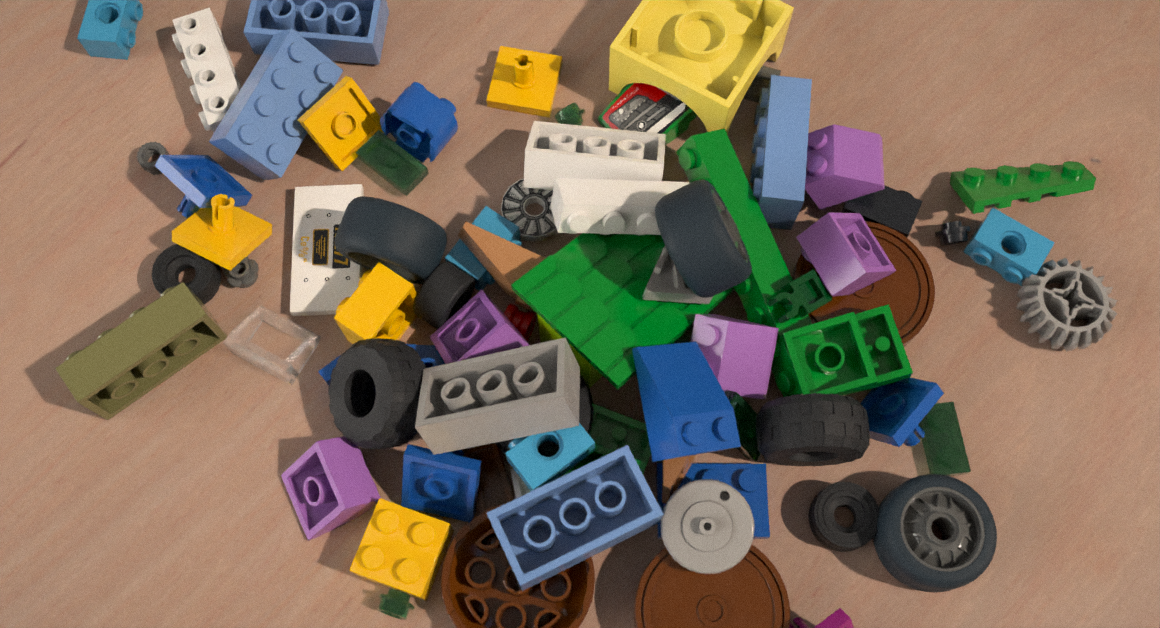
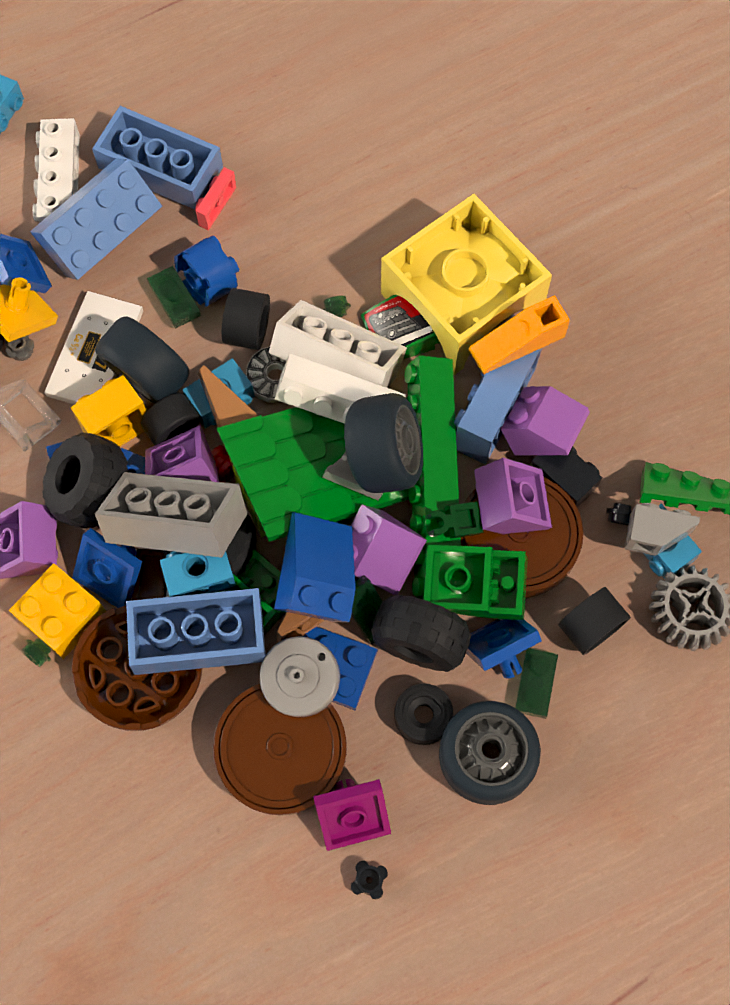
camera: 20 degrees right, 0 degrees up
yellow tile [298,76,384,171] -> none
yellow tile [486,46,562,118] -> none
none -> coral plate [195,167,237,231]
none -> black piece [221,288,270,350]
none -> light orange slope [469,295,570,375]
none -> black piece [558,587,631,655]
none -> light grey slope [625,503,700,556]

